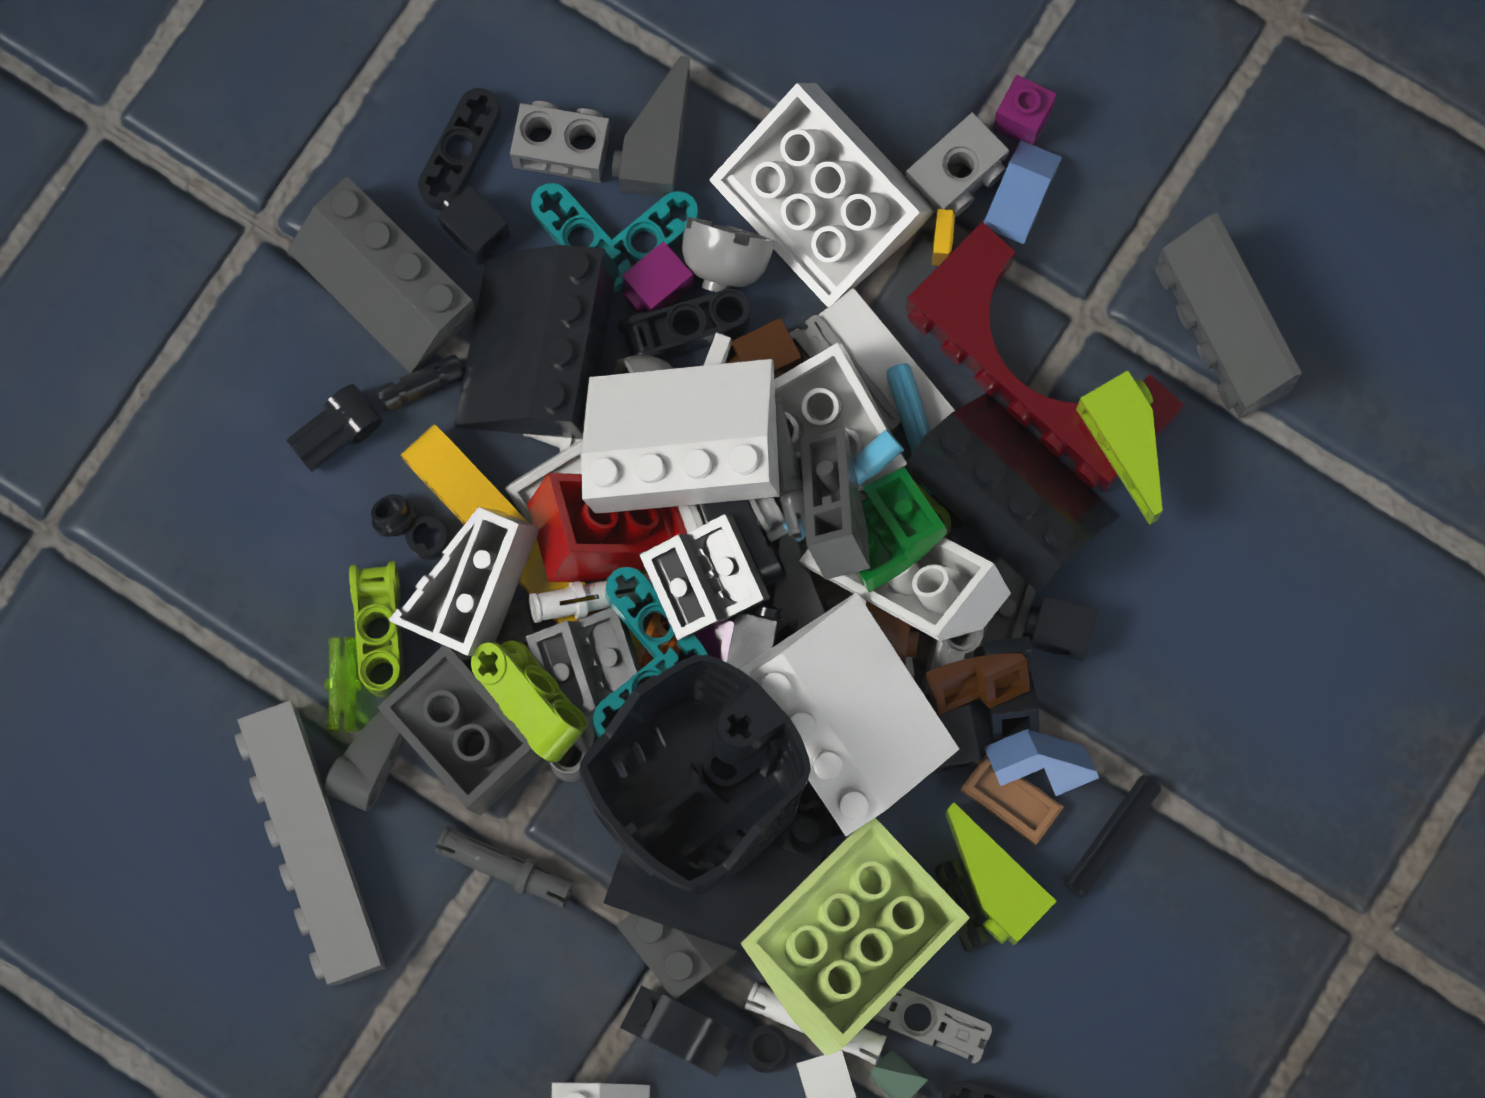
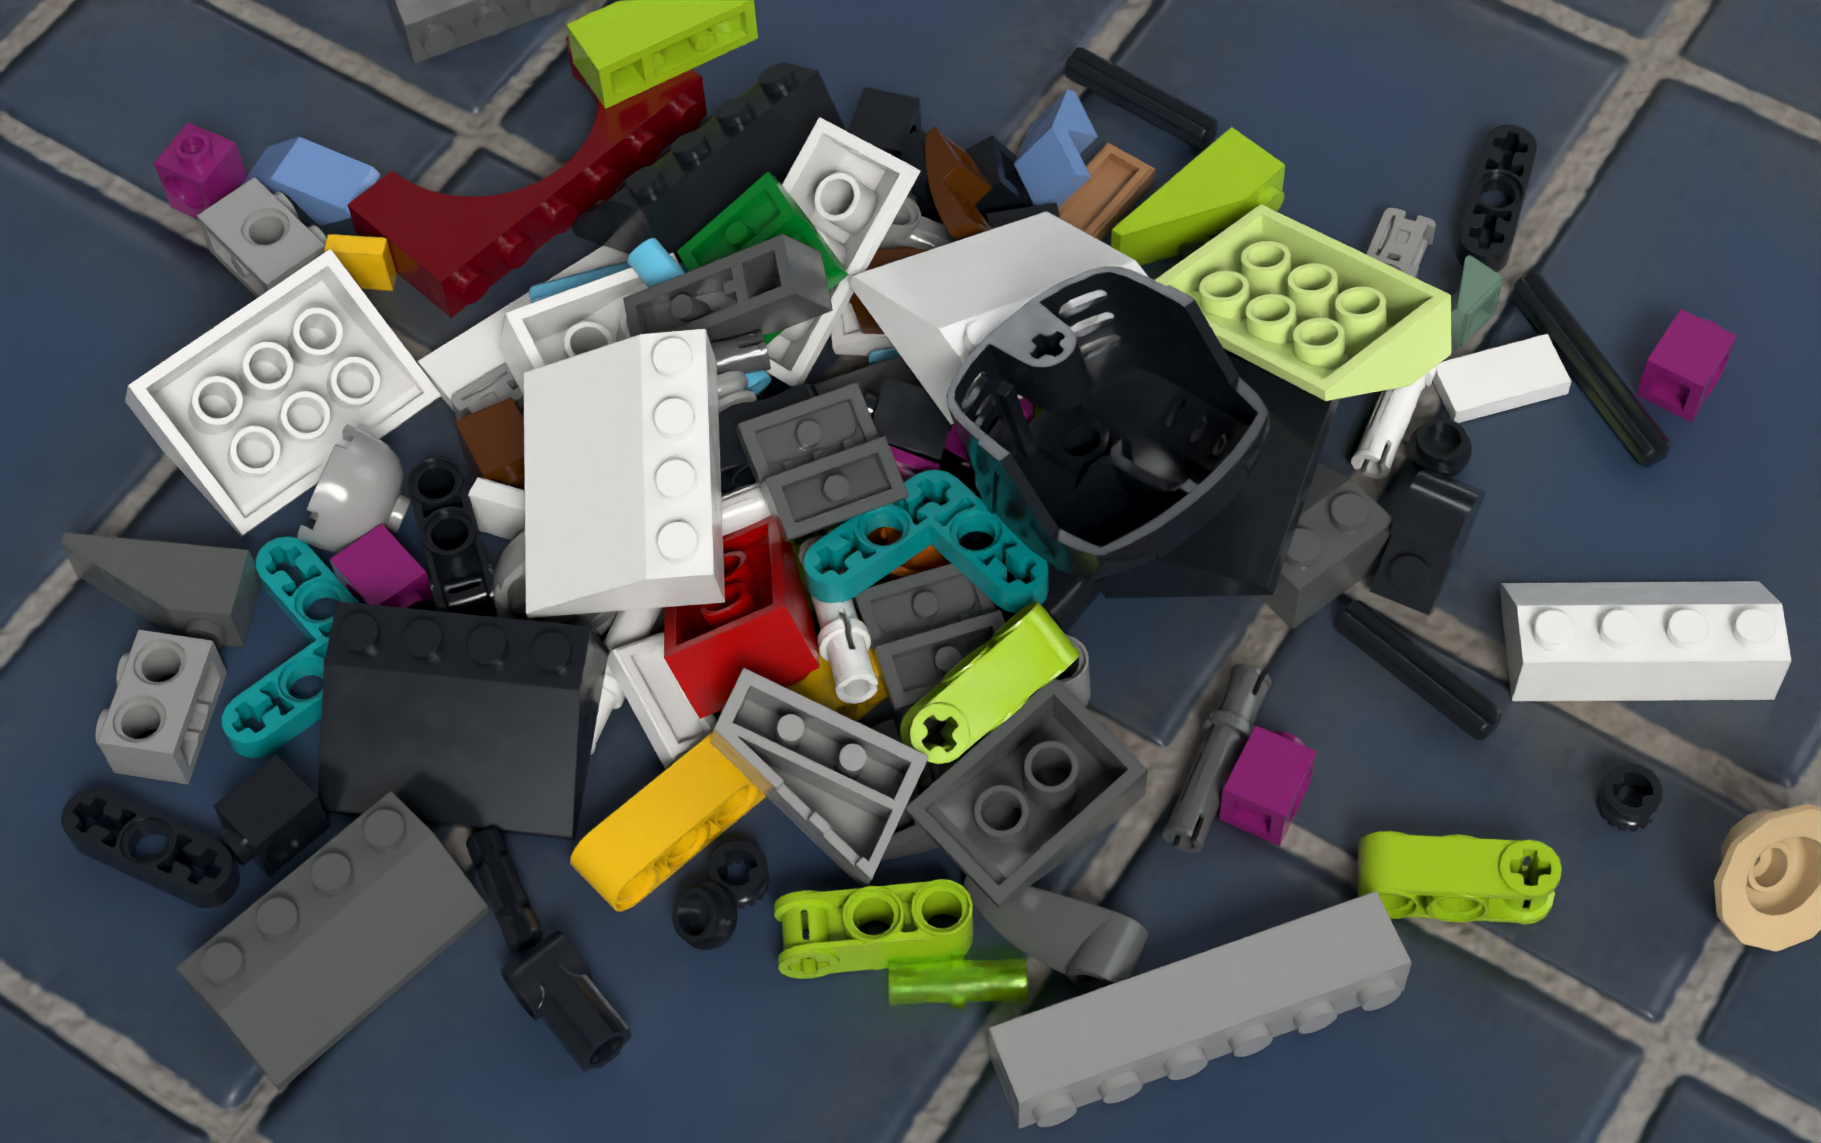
camera: 90 degrees left, 20 degrees down
none -> magenta brick [1219,725,1317,846]
none -> black axle [1336,600,1502,741]
none -> lime piece [1358,831,1562,925]

